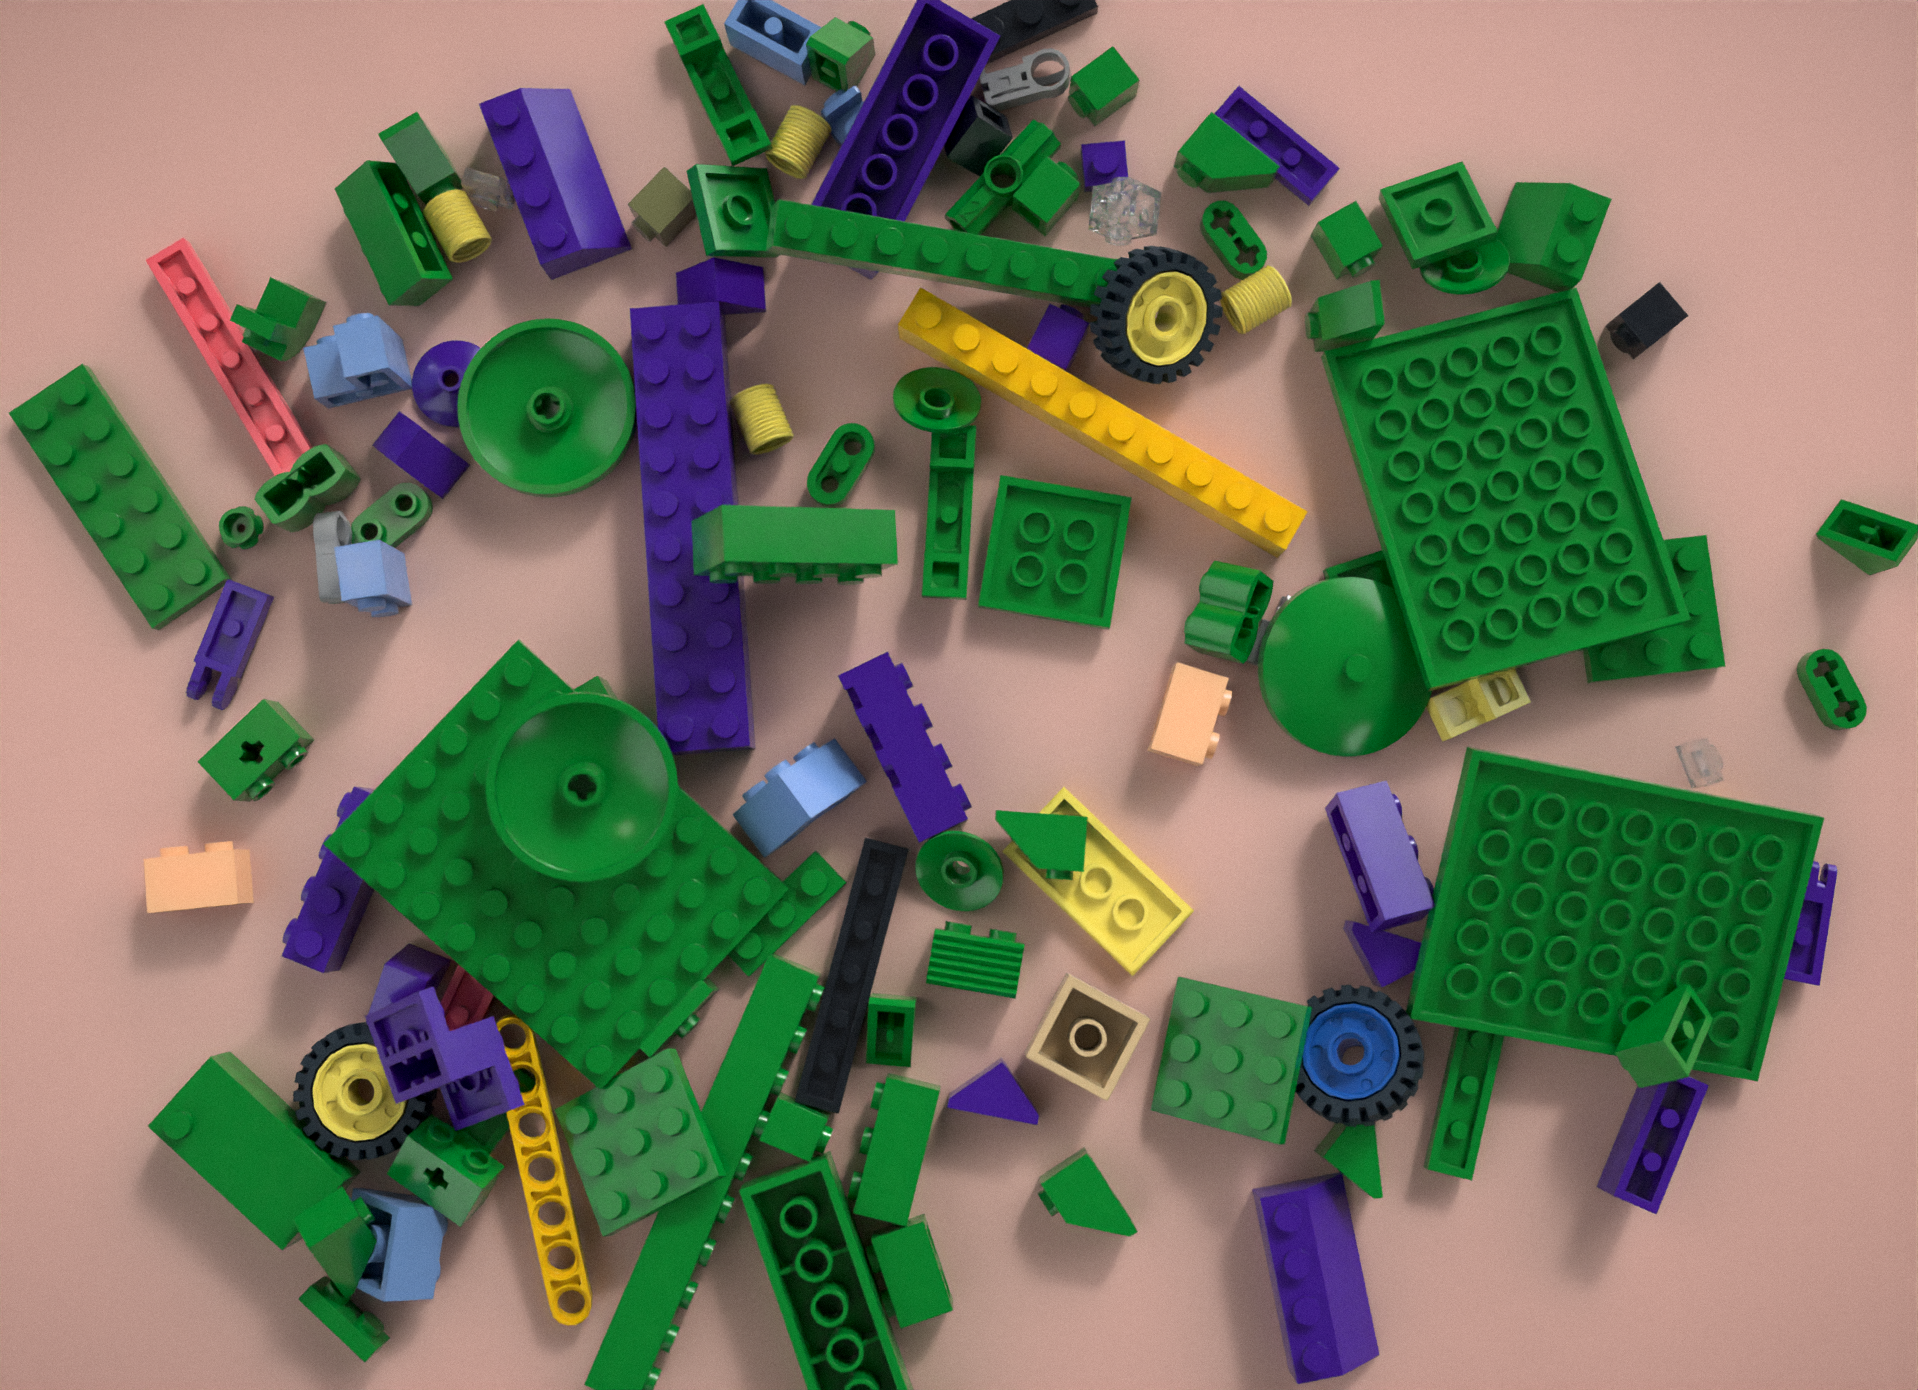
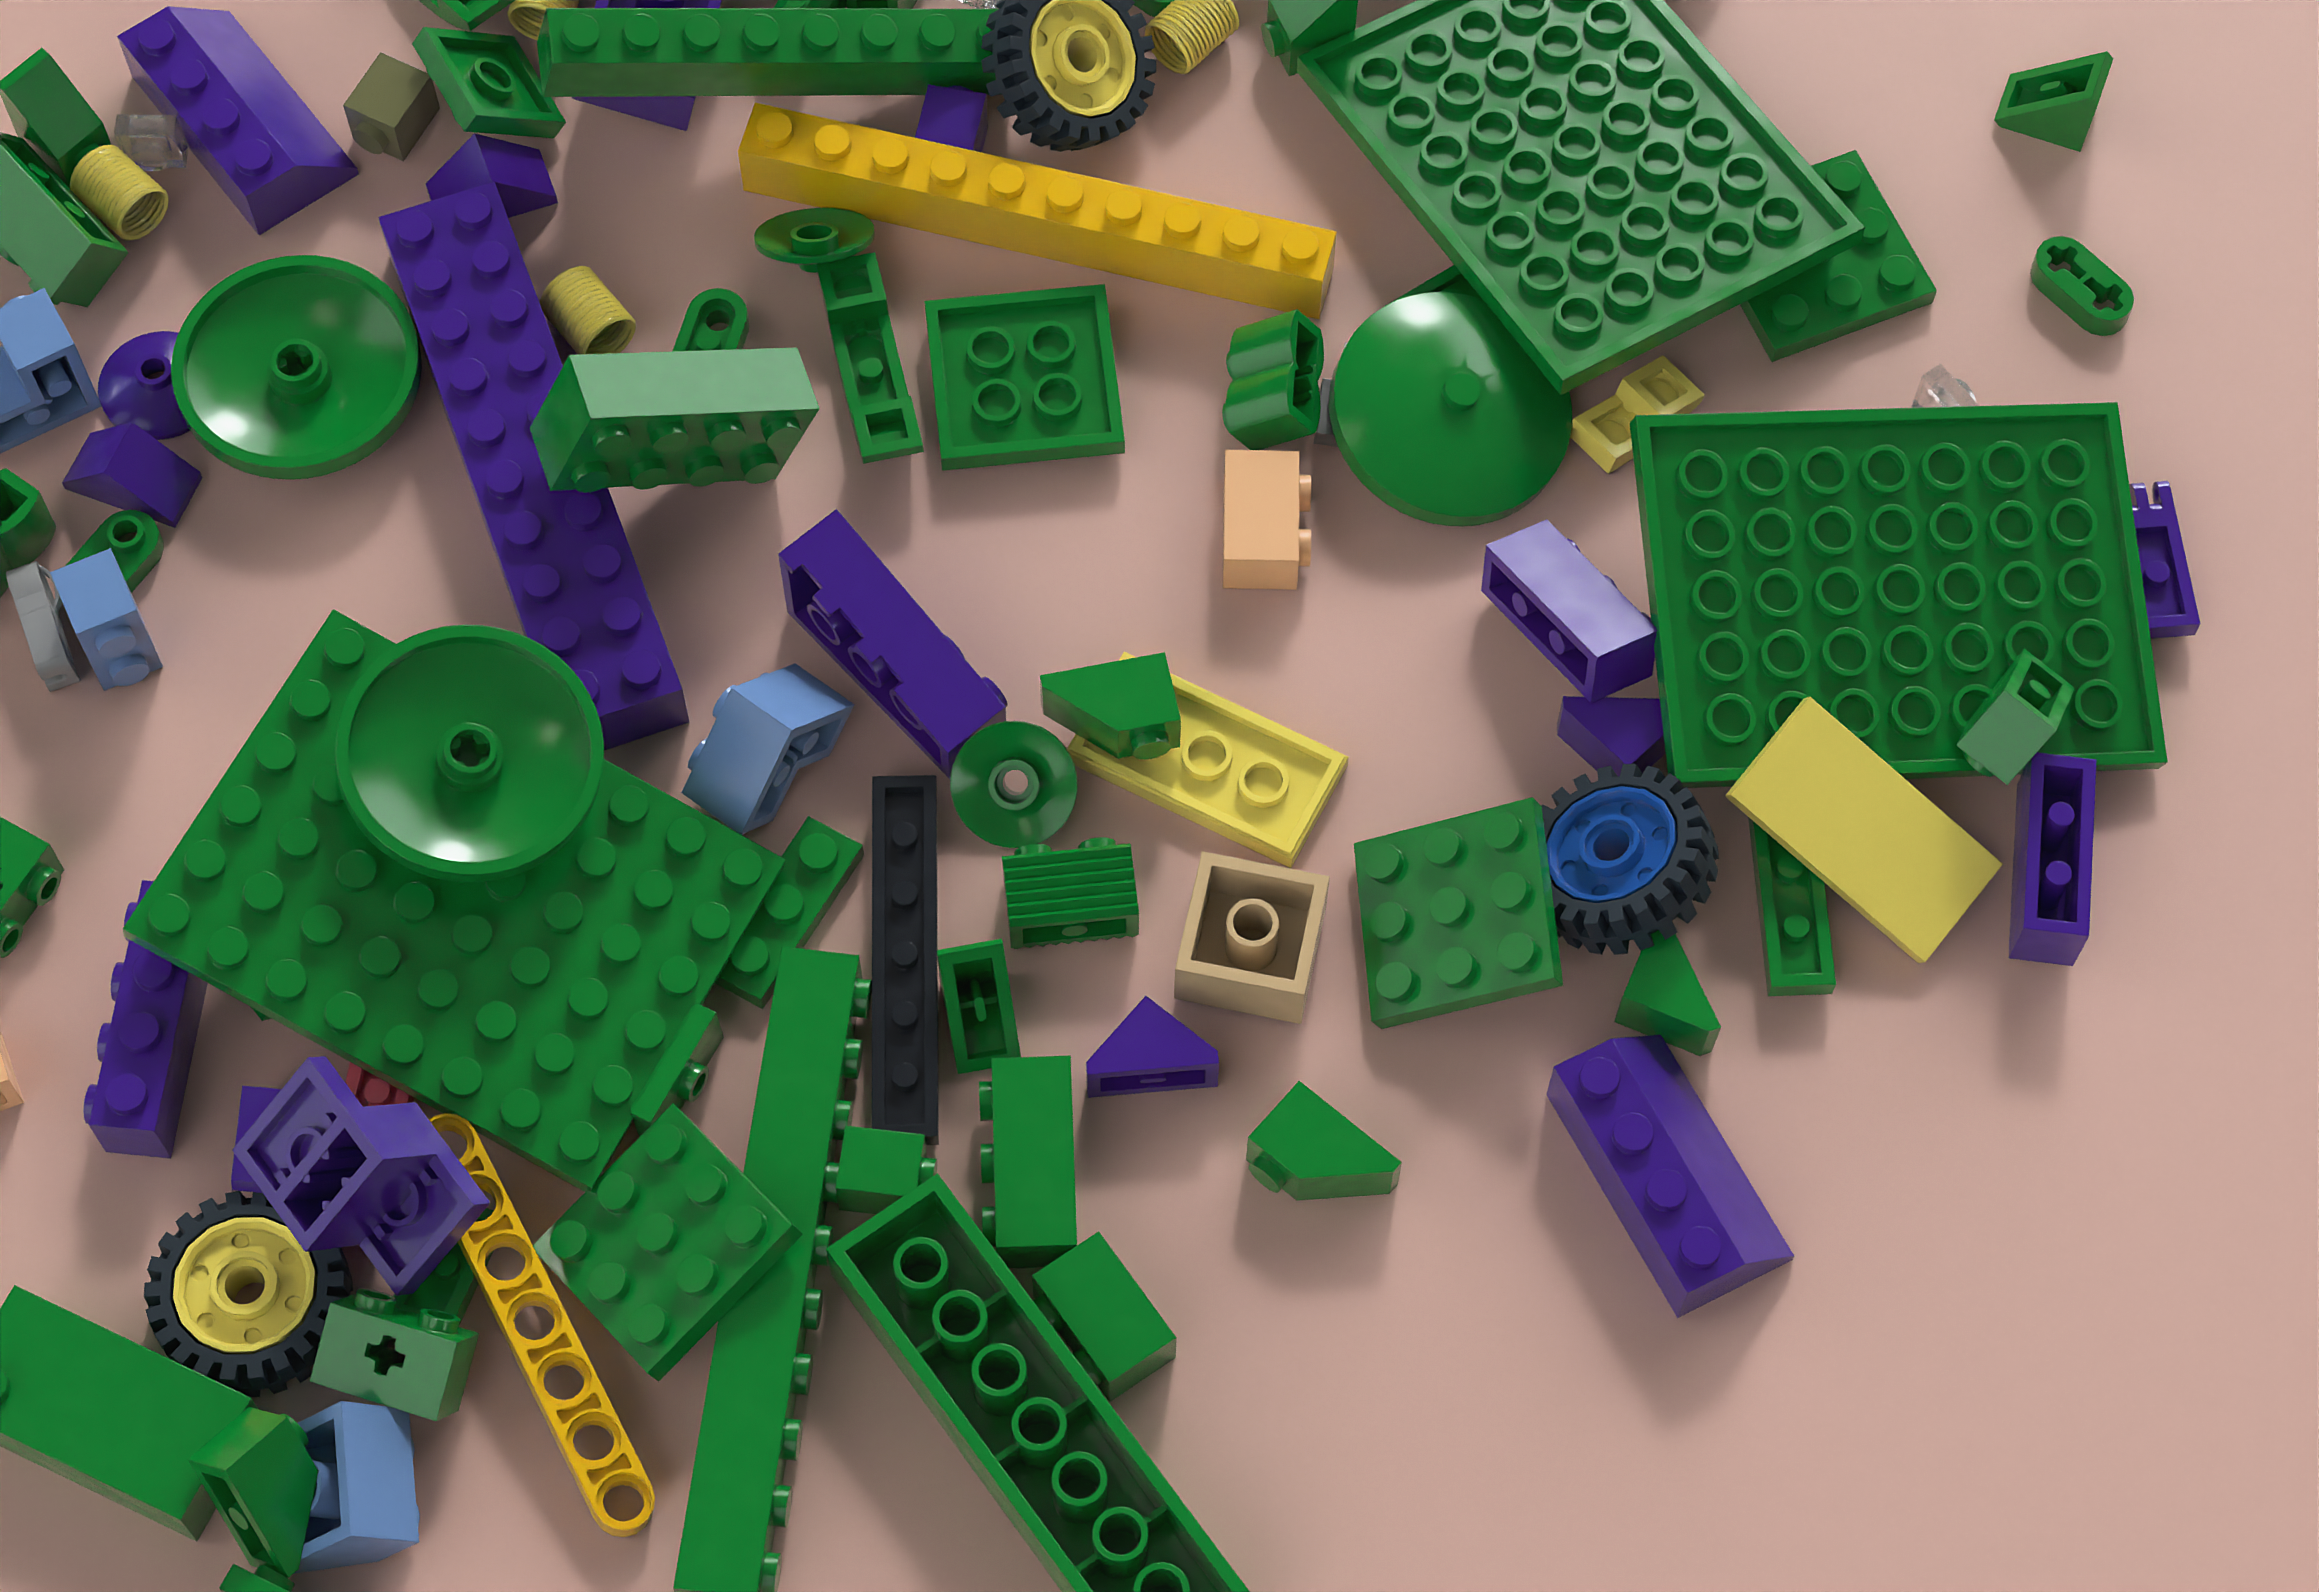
camera: 20 degrees left, 20 degrees down
none -> light yellow tile [1725,697,2003,963]

